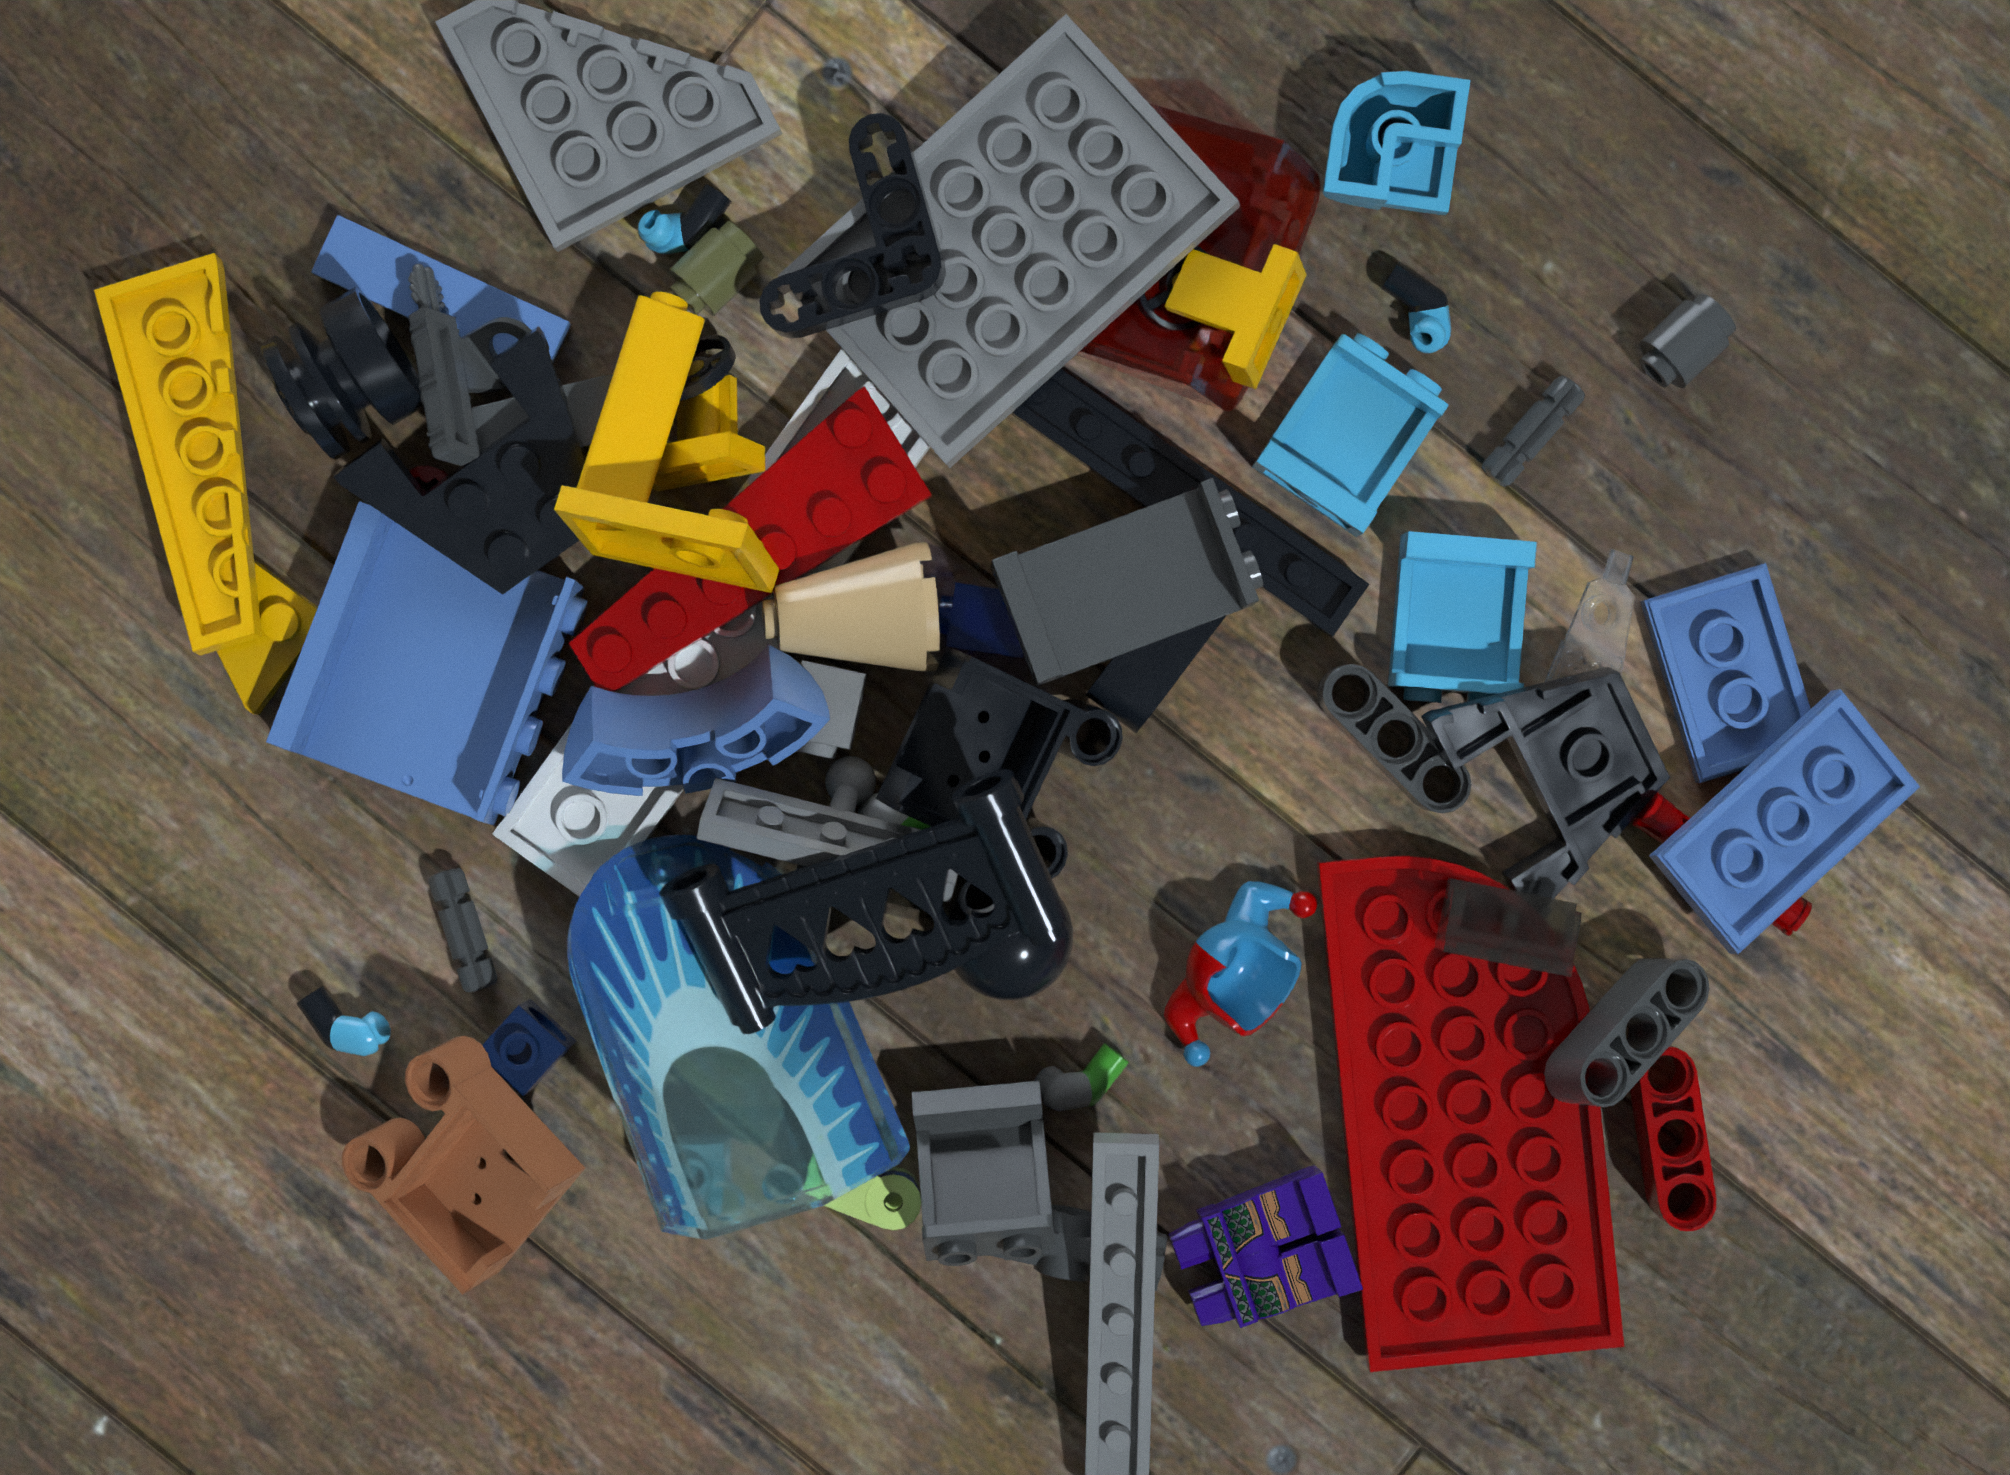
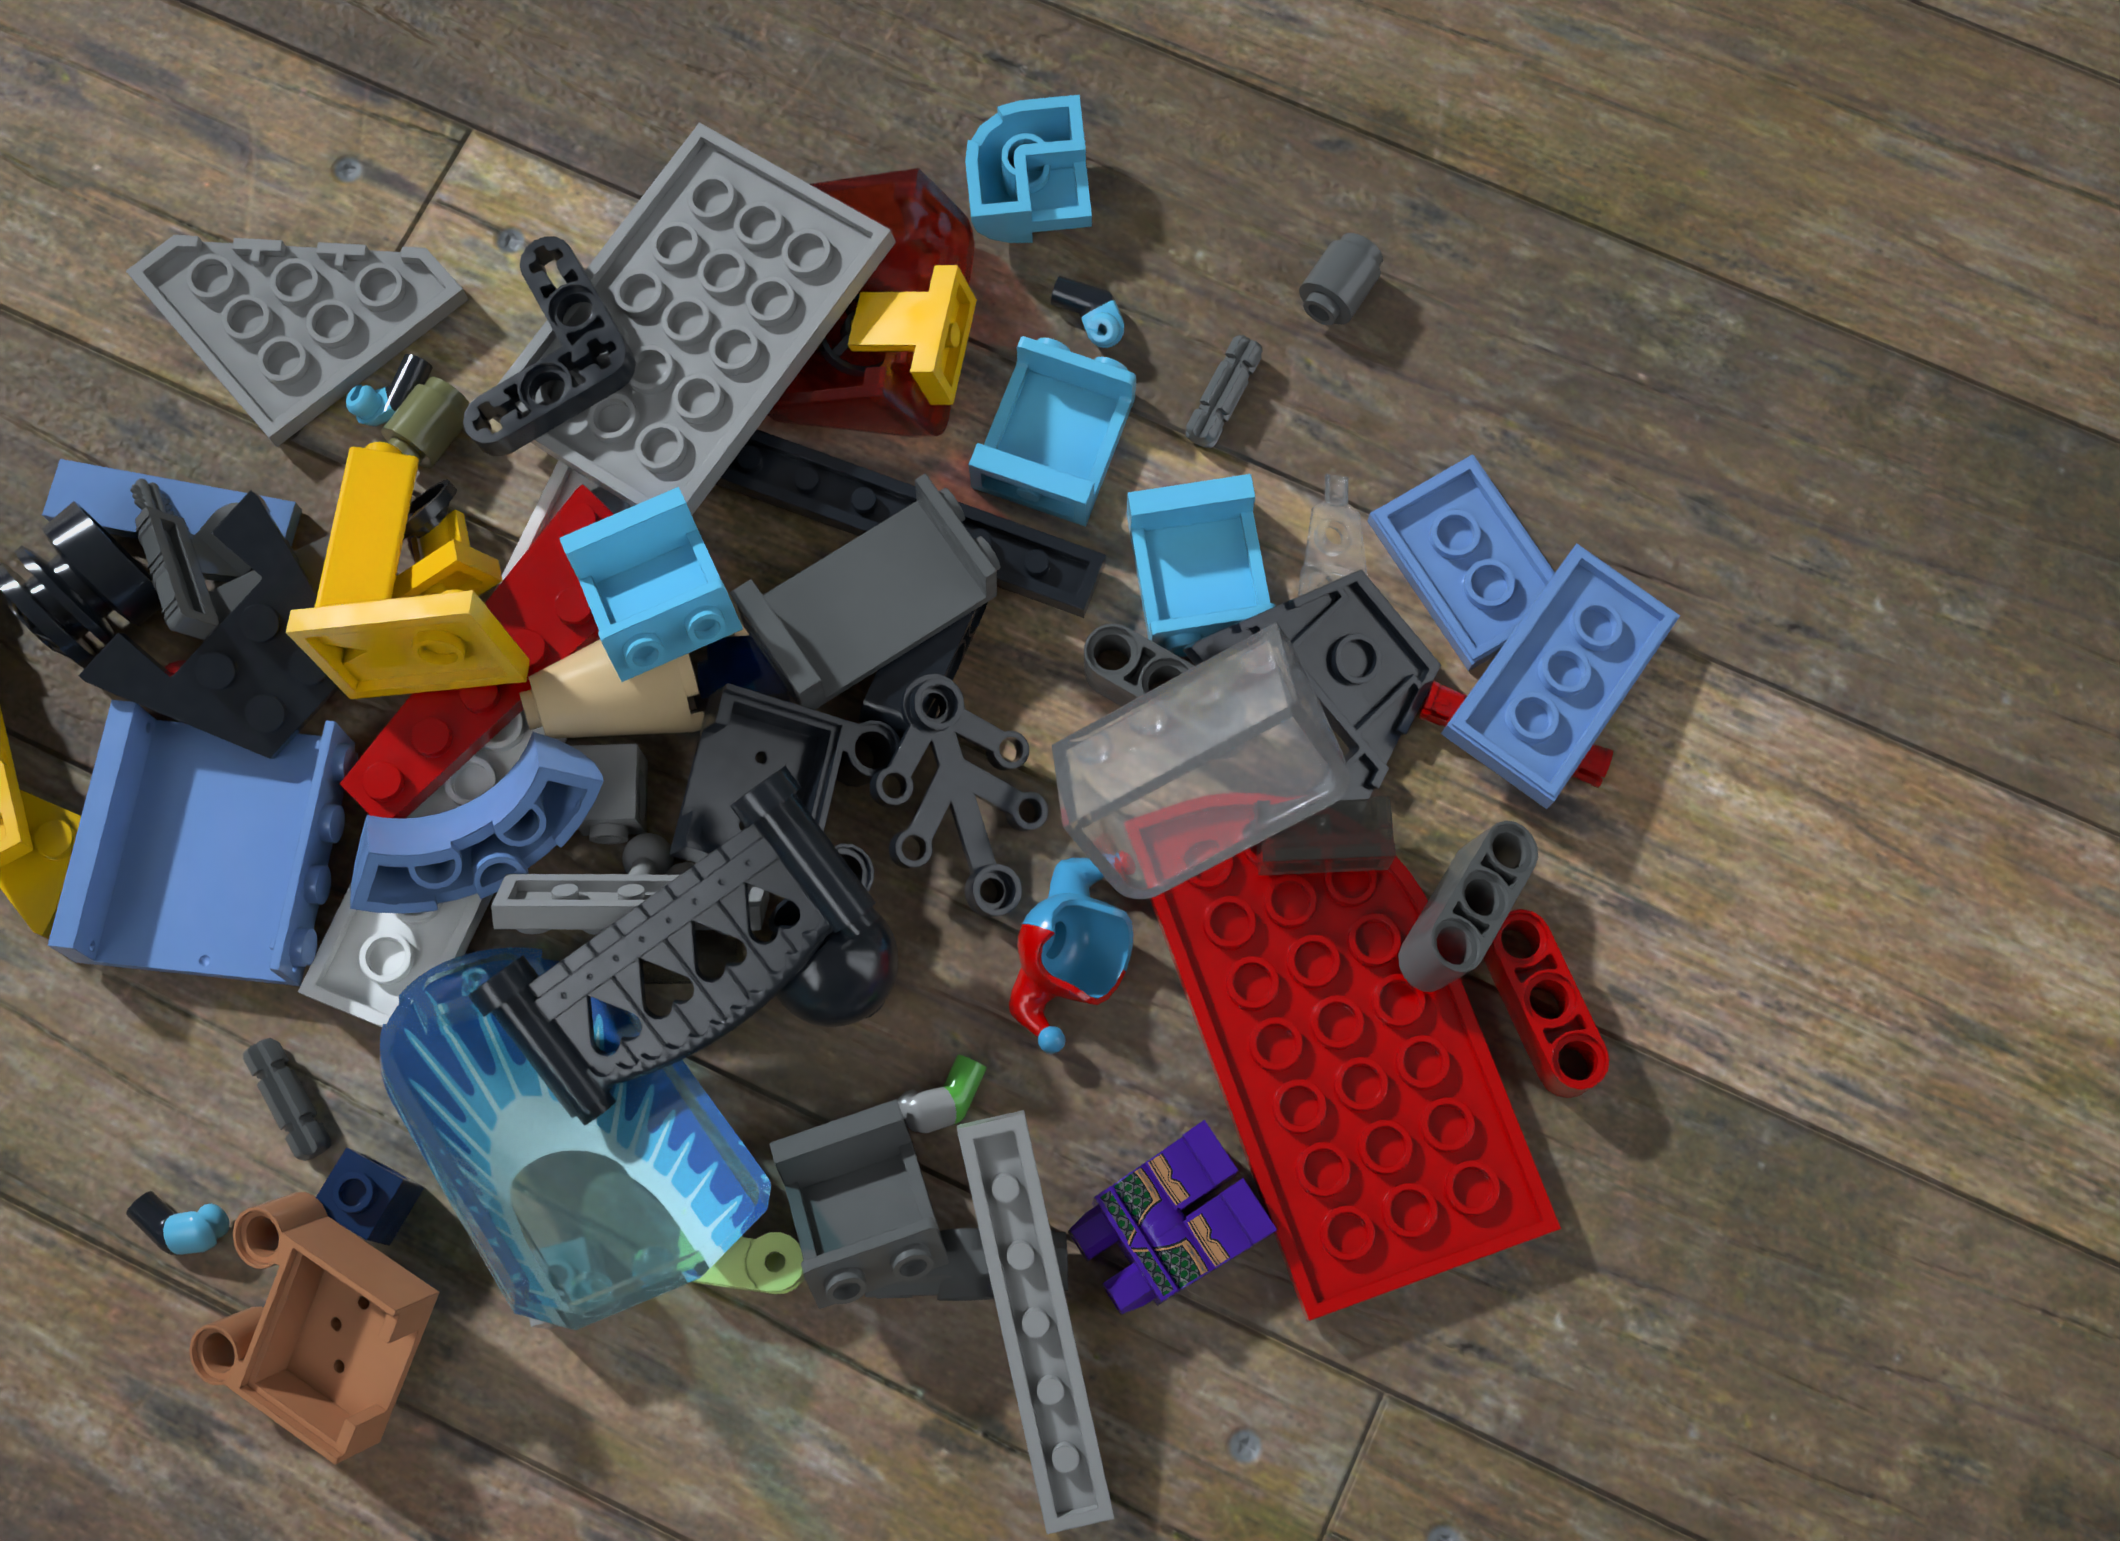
camera: 10 degrees left, 15 degrees down
none -> medium azure panel [559,487,743,682]
none -> black plant [870,674,1048,917]
none -> clear windscreen [1052,622,1350,899]

